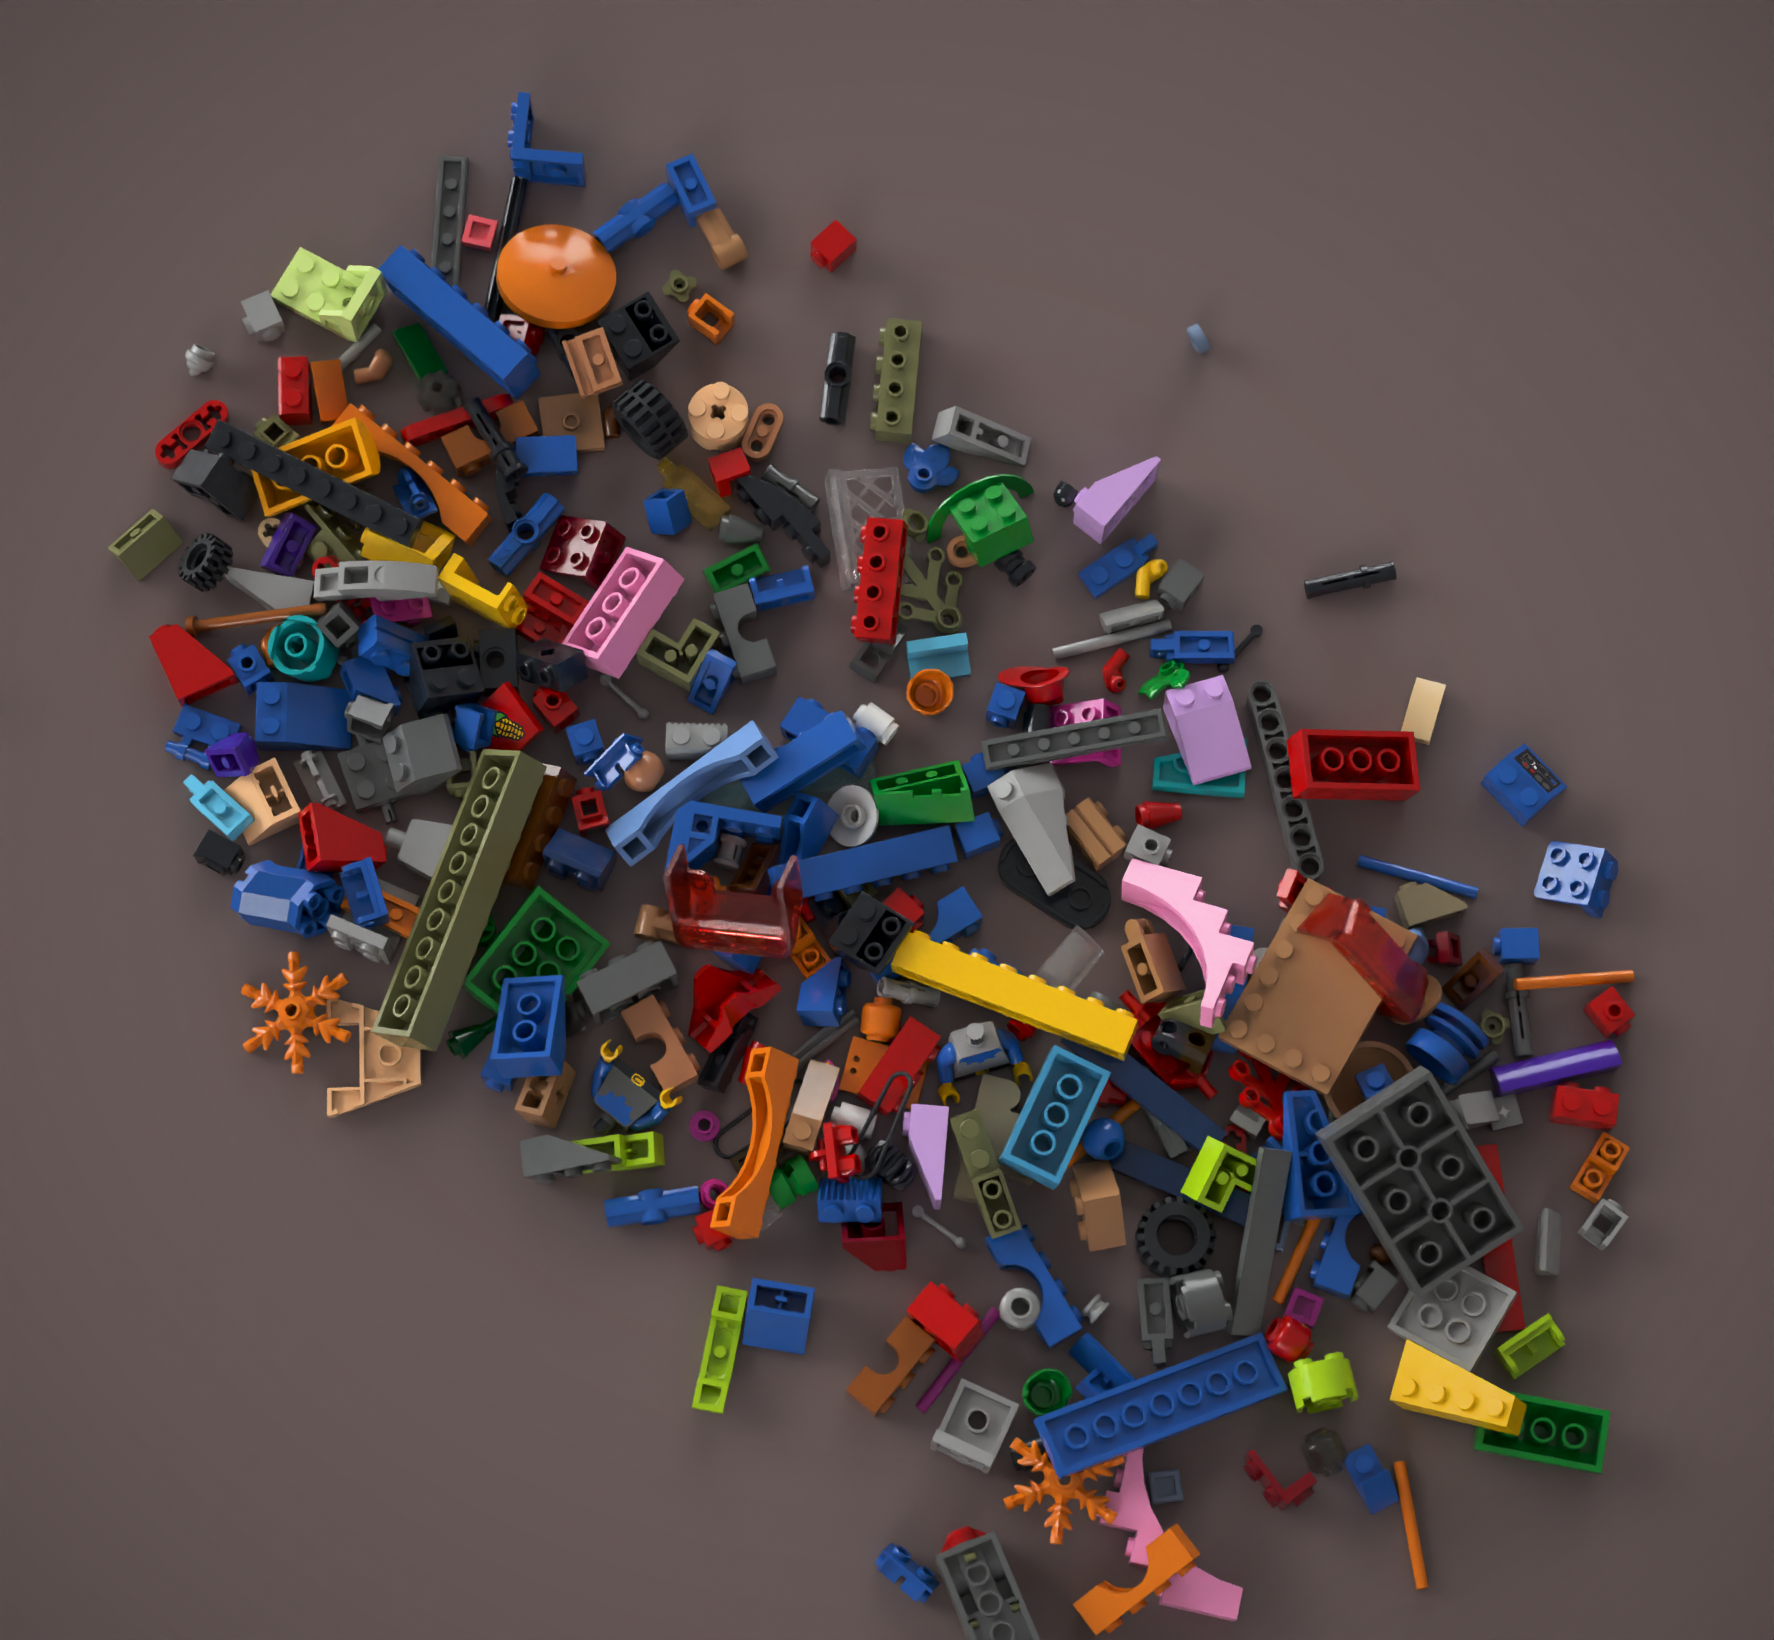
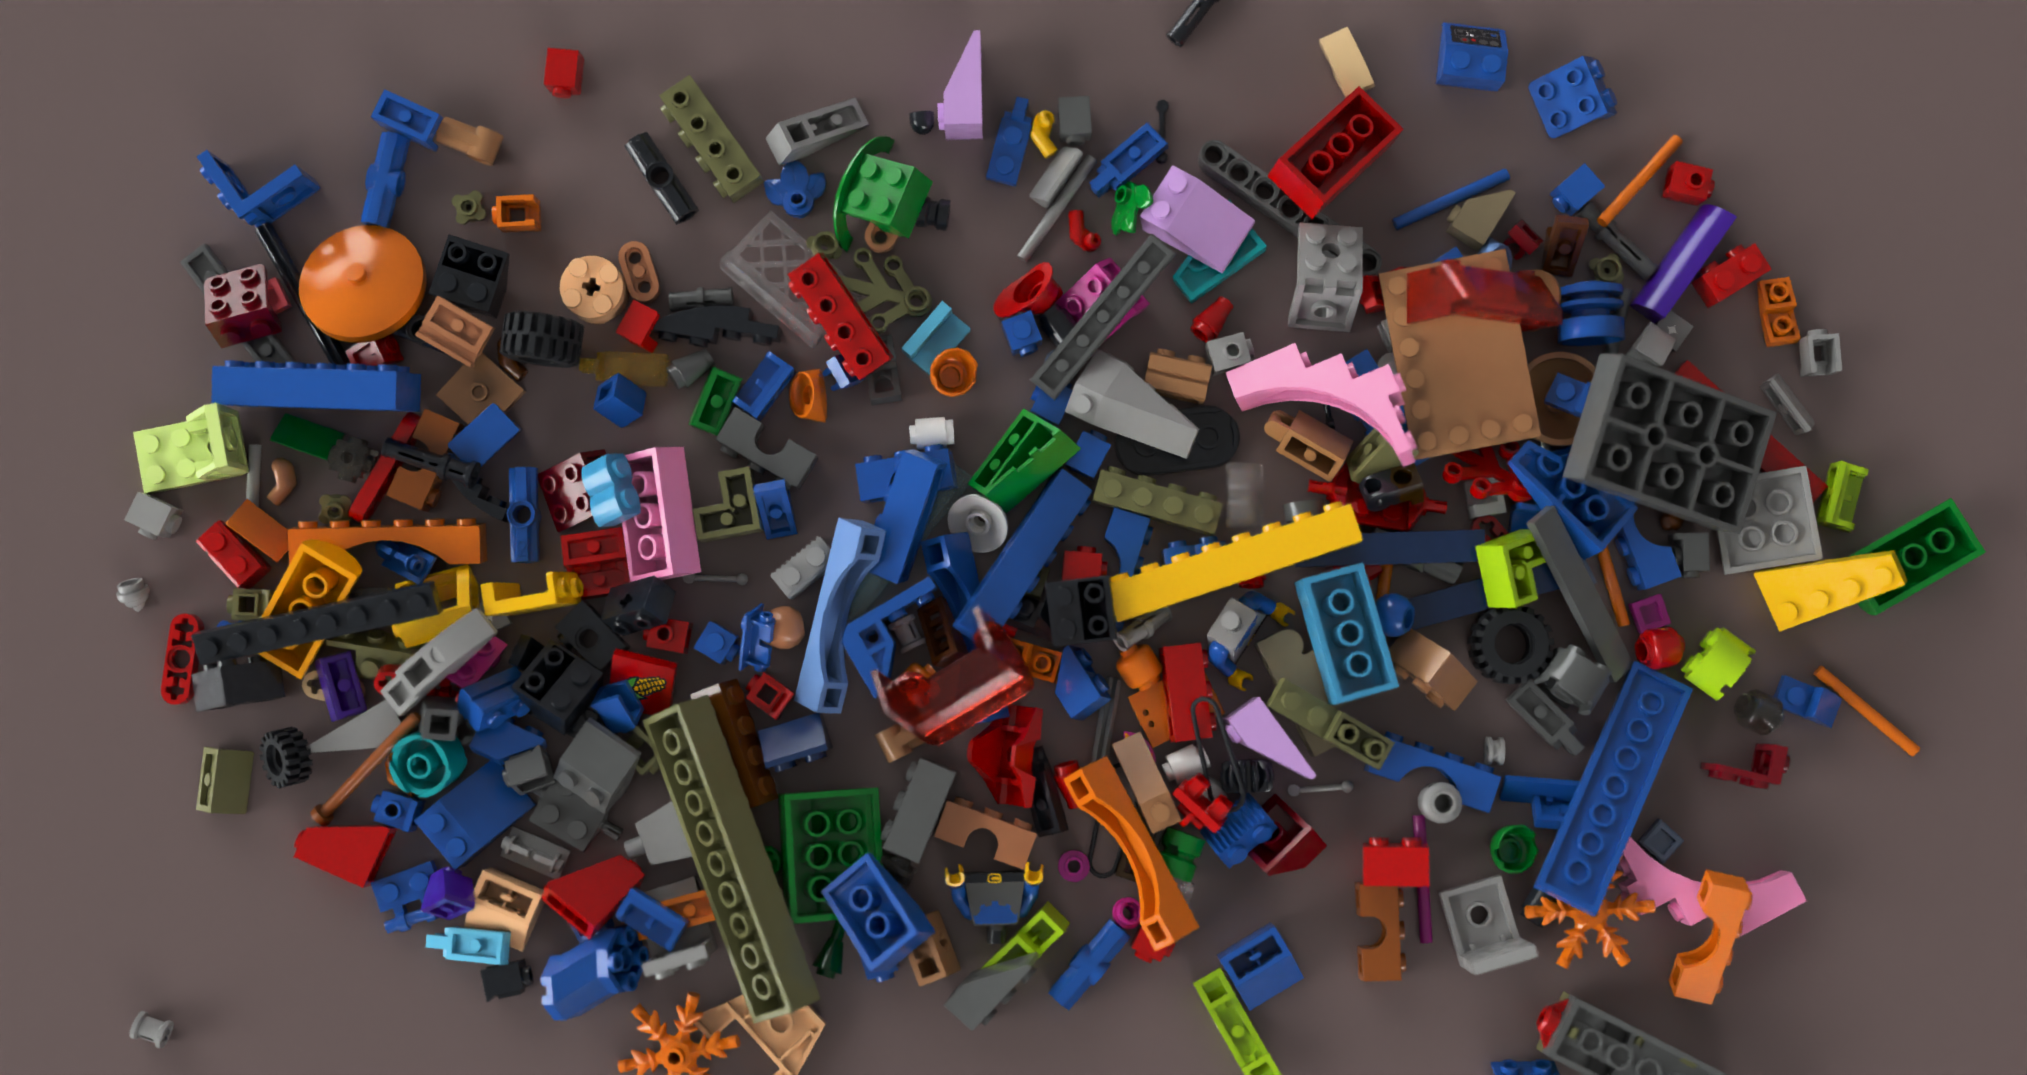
camera: 40 degrees left, 10 degrees up
none -> dark red bracket [204,264,282,349]
none -> olive plate [318,494,352,524]
none -> dark azure brick [581,453,641,527]
none -> orange piece [789,368,827,423]
none -> blue tile [822,354,866,391]
none -> olive brick [1091,466,1223,536]
none -> light grey bracket [1288,222,1363,332]

